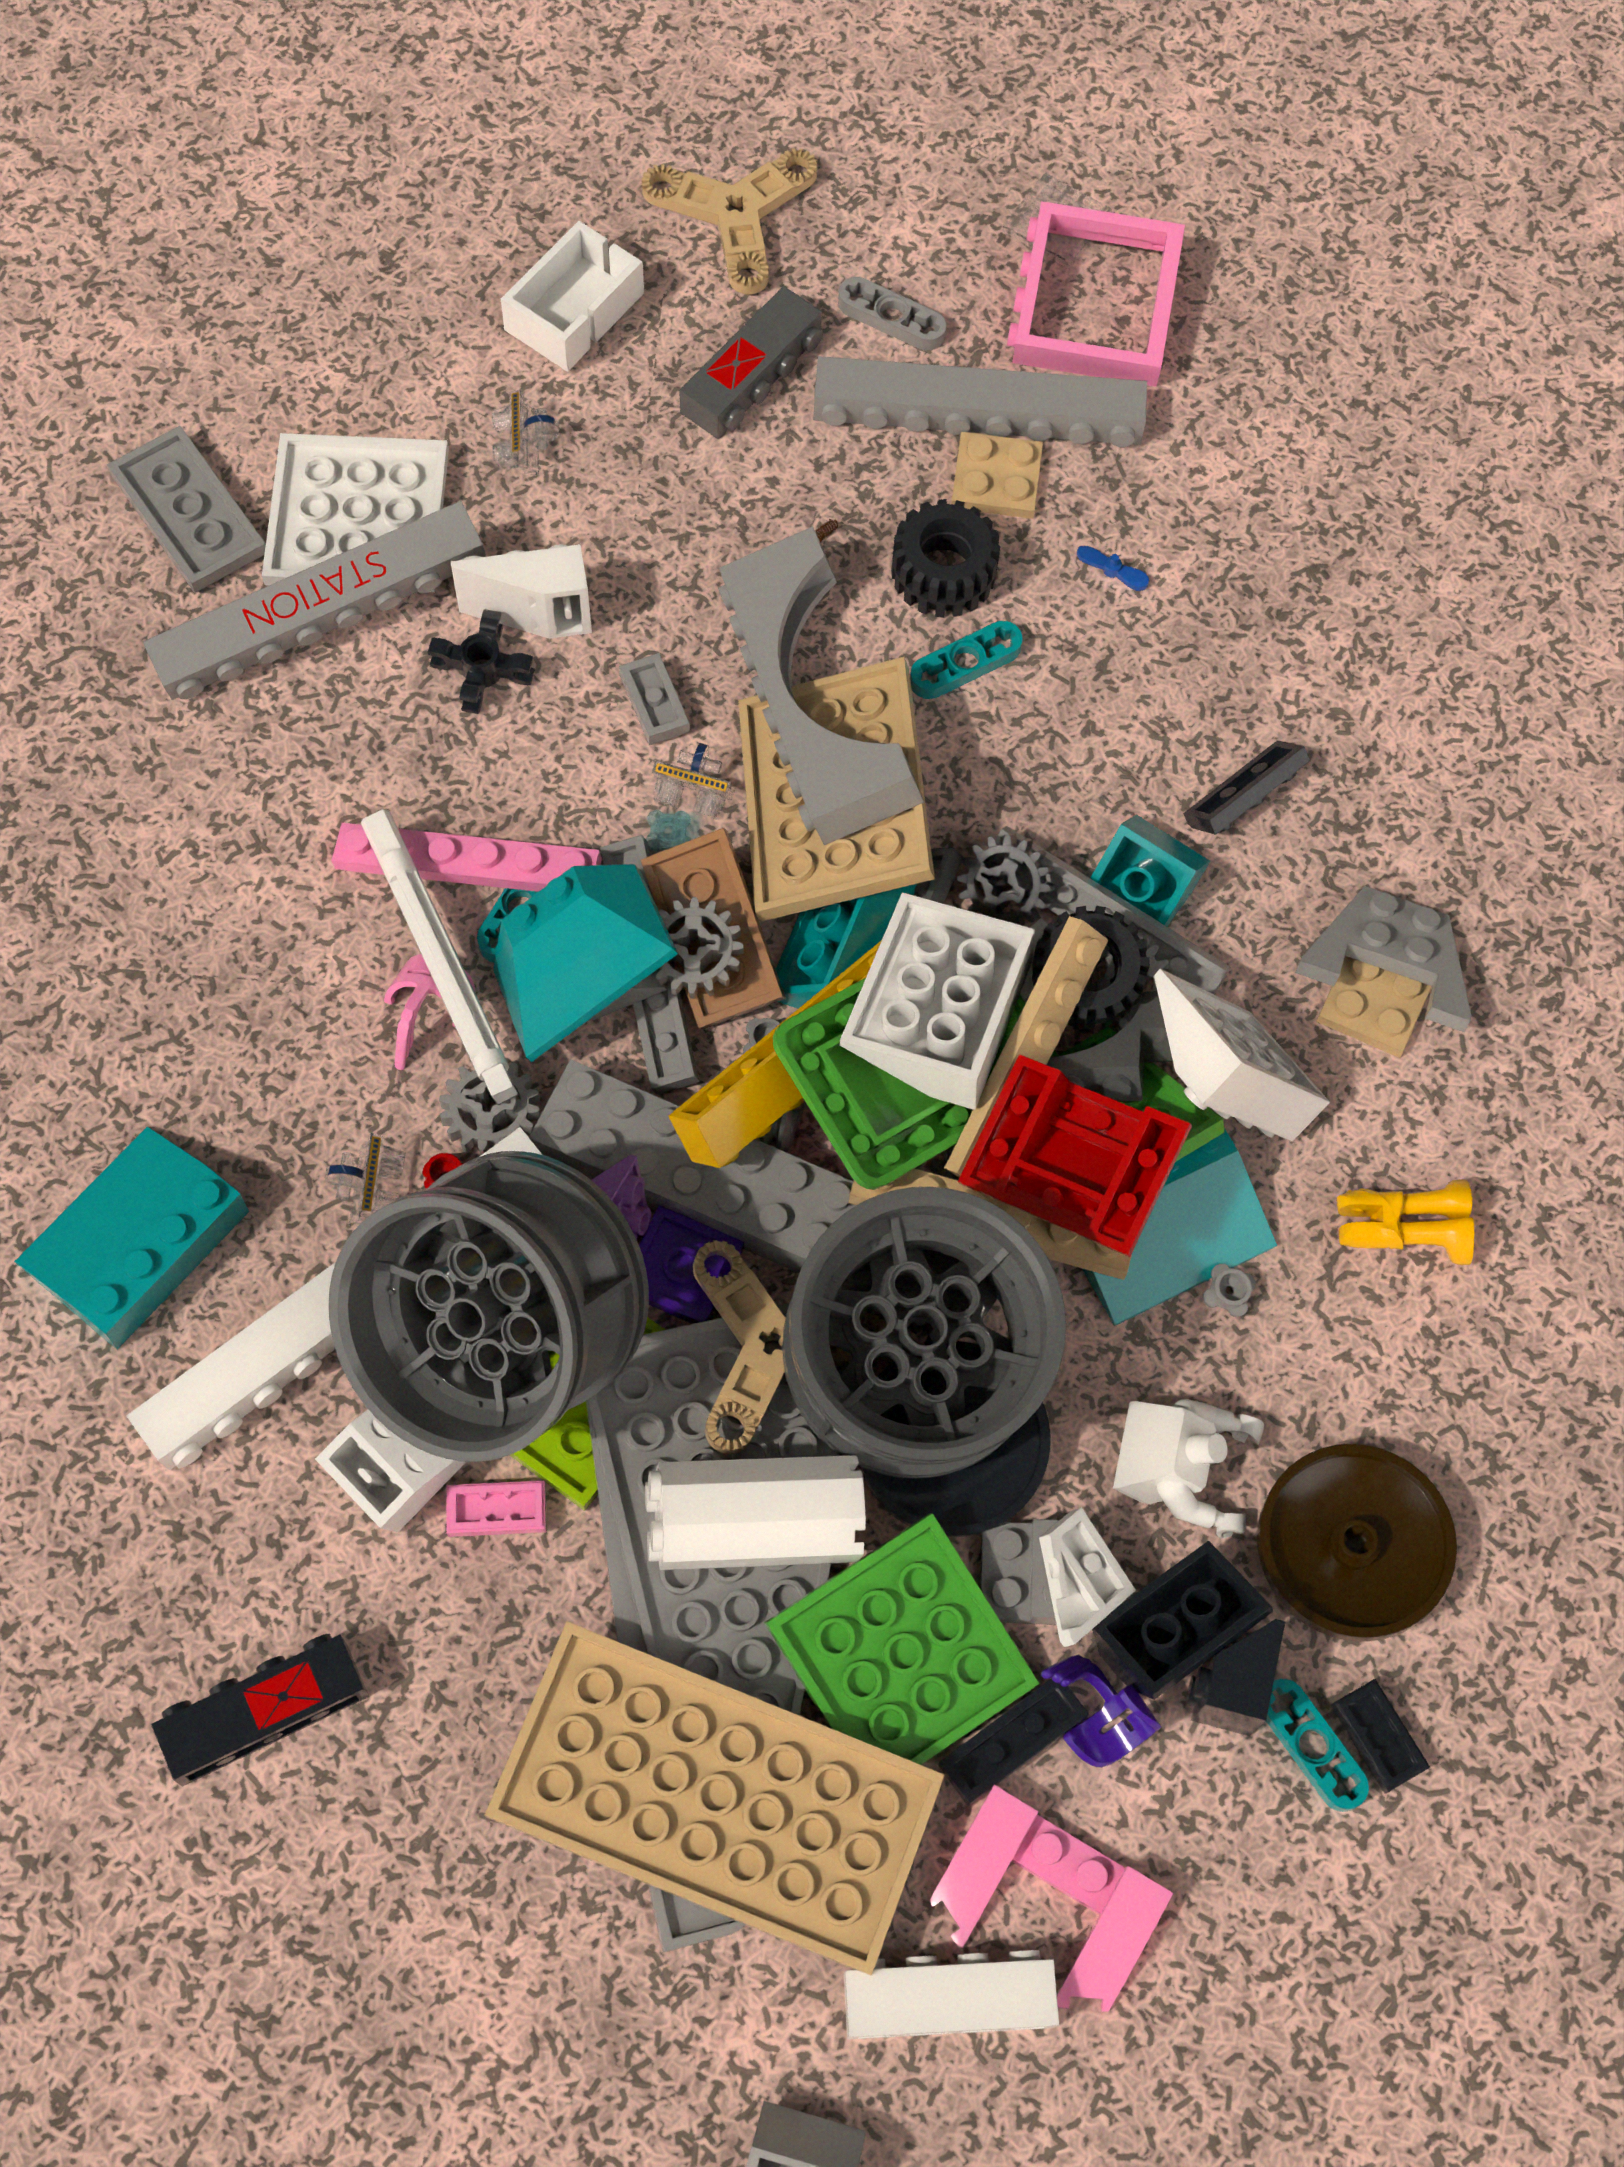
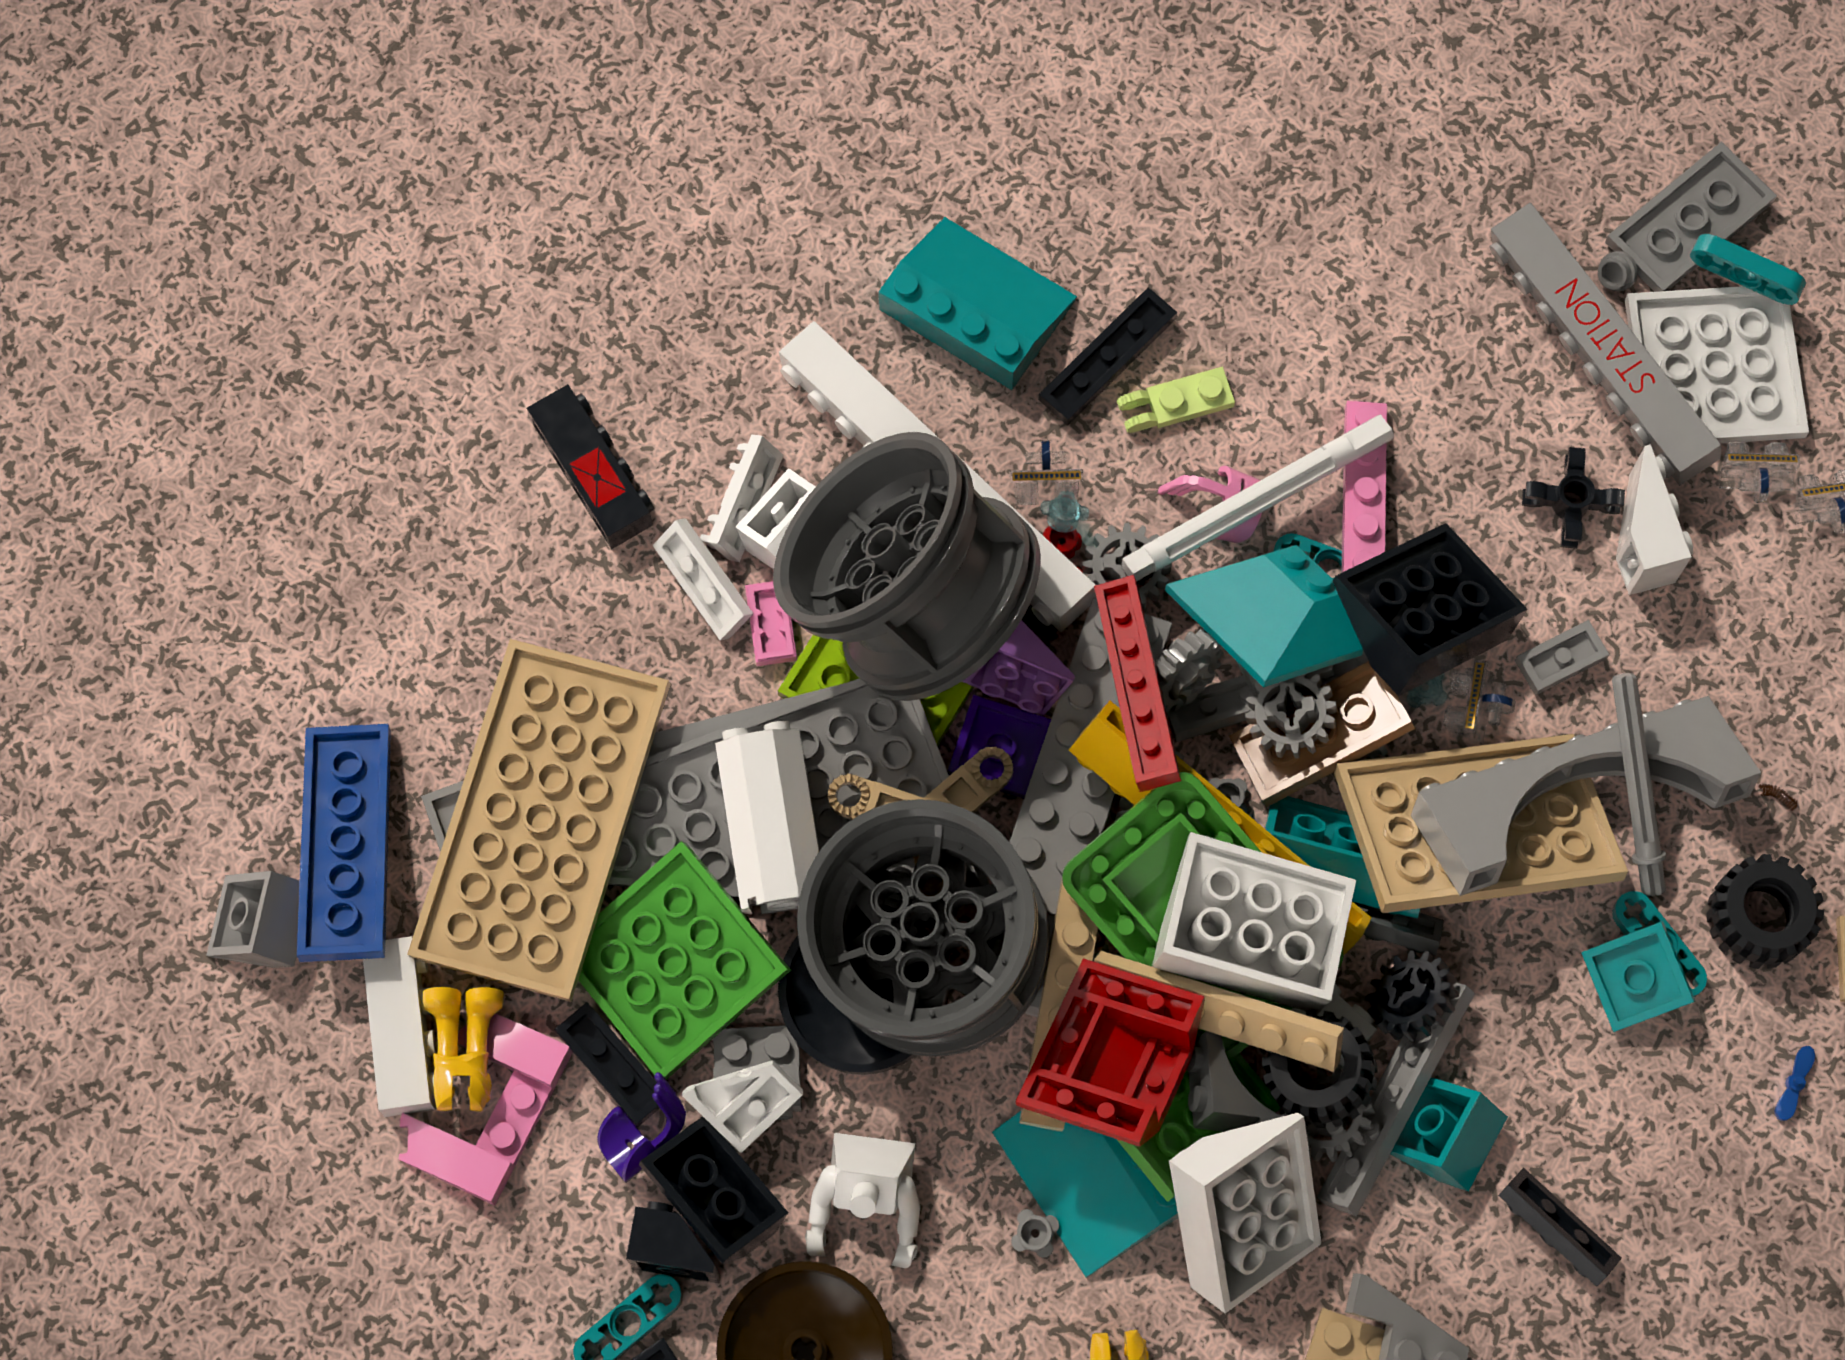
camera: 90 degrees right, 5 degrees up
none -> blue plate [297,724,391,962]
none -> yellow piece [422,987,504,1112]
none -> white plate [653,518,754,641]
none -> white plate [700,435,784,562]
none -> black plate [1038,287,1178,426]
none -> clear light blue plate [1040,491,1089,532]
none -> plate [1094,575,1182,792]
none -> yellowish green hinge [1117,366,1235,433]
none -> light grey gear [1155,629,1224,713]
none -> black slope [1333,523,1528,696]
none -> teal plate [1581,922,1696,1032]
none -> light grey plate [1598,251,1638,291]
none -> light grey axle [1612,673,1666,896]
none -> teal beam [1690,234,1806,305]
none -> clear hips [1718,441,1801,503]

